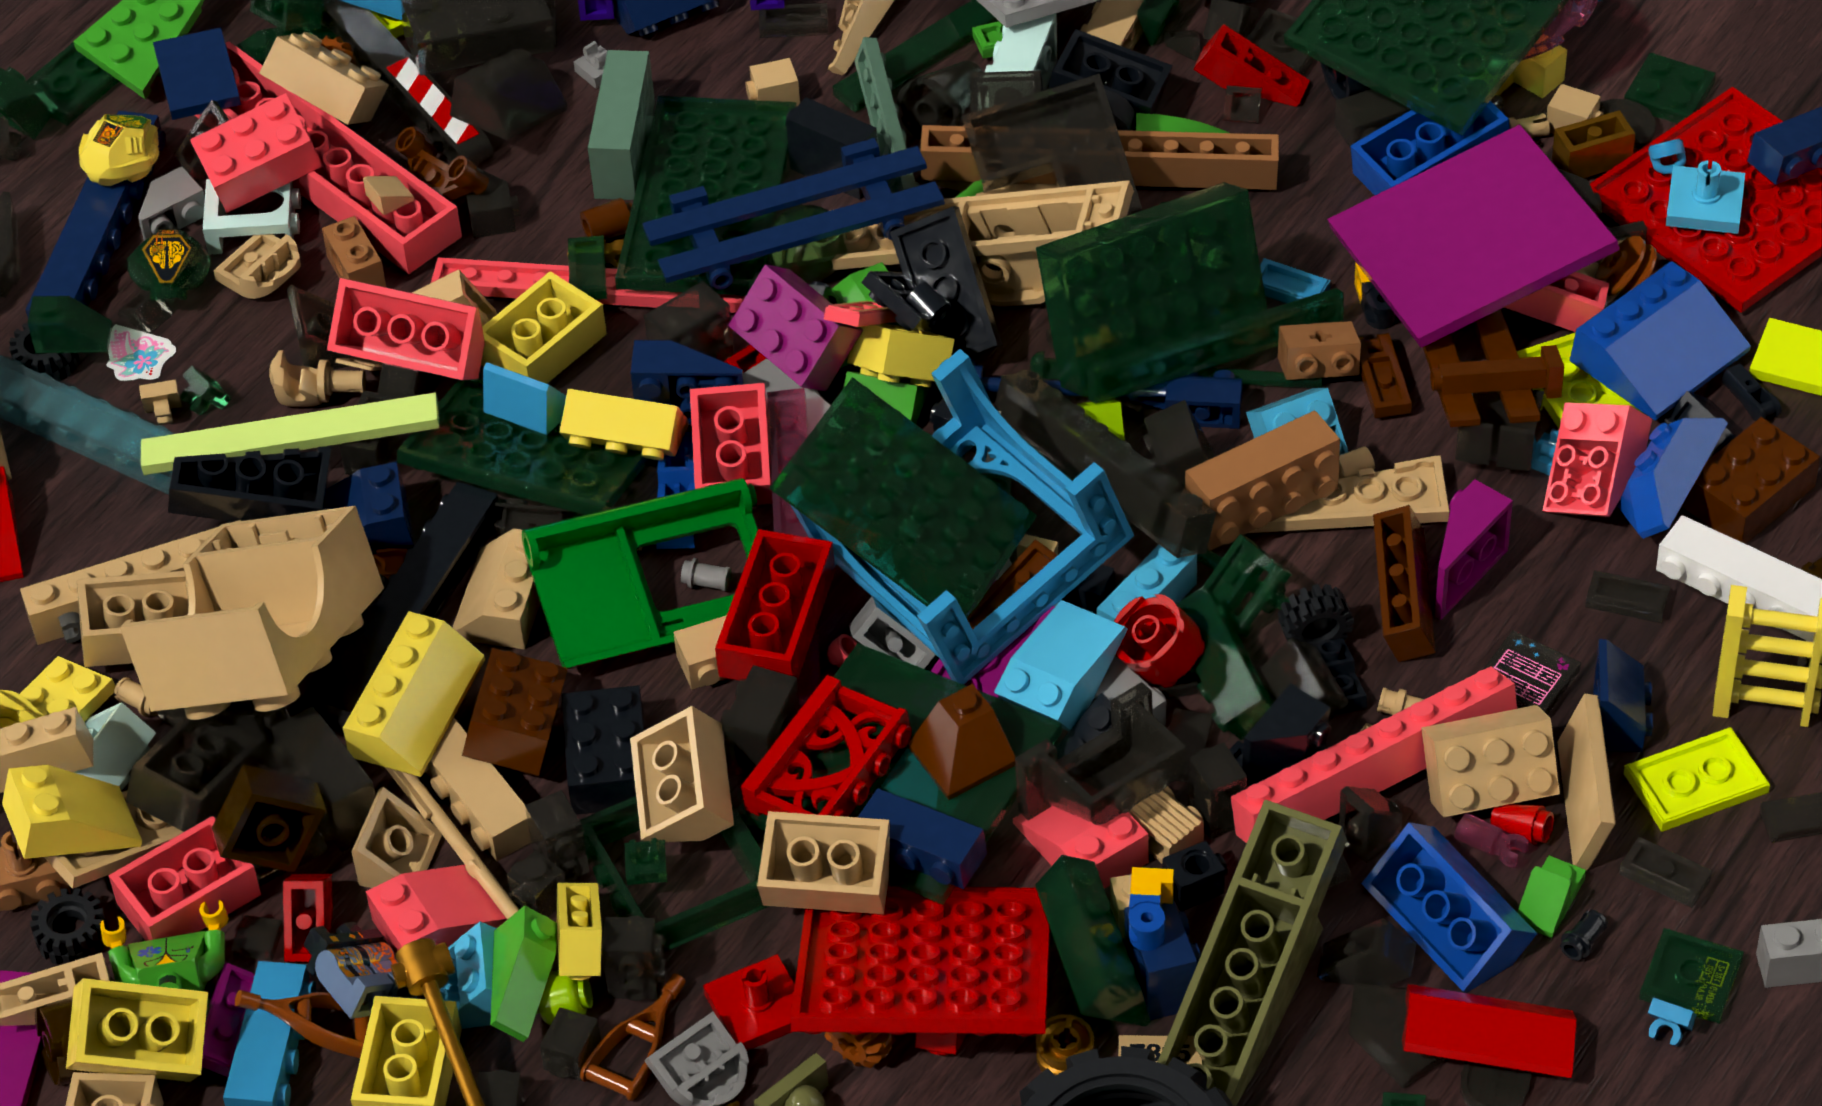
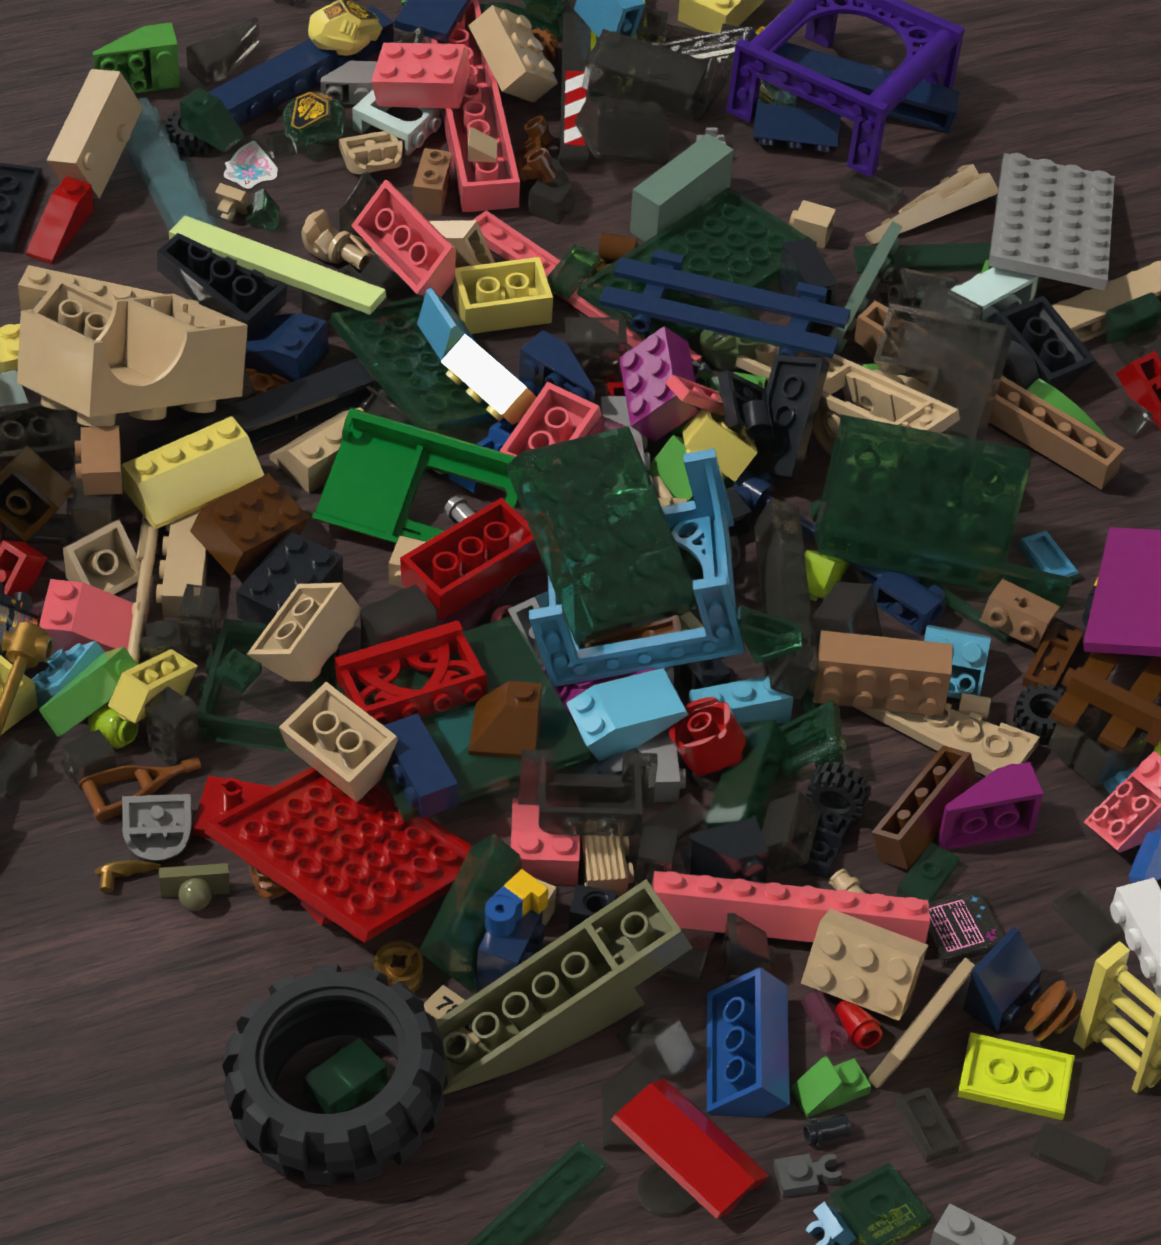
camera: 30 degrees right, 0 degrees up
none -> medium nougat brick [75,425,122,496]
none -> clear green slope [738,606,803,665]
none -> dark grey plate [773,1153,842,1198]
none -> clear green plate [896,842,960,905]
none -> black tyre [1013,683,1071,745]
none -> dark orange piece [1024,980,1084,1042]

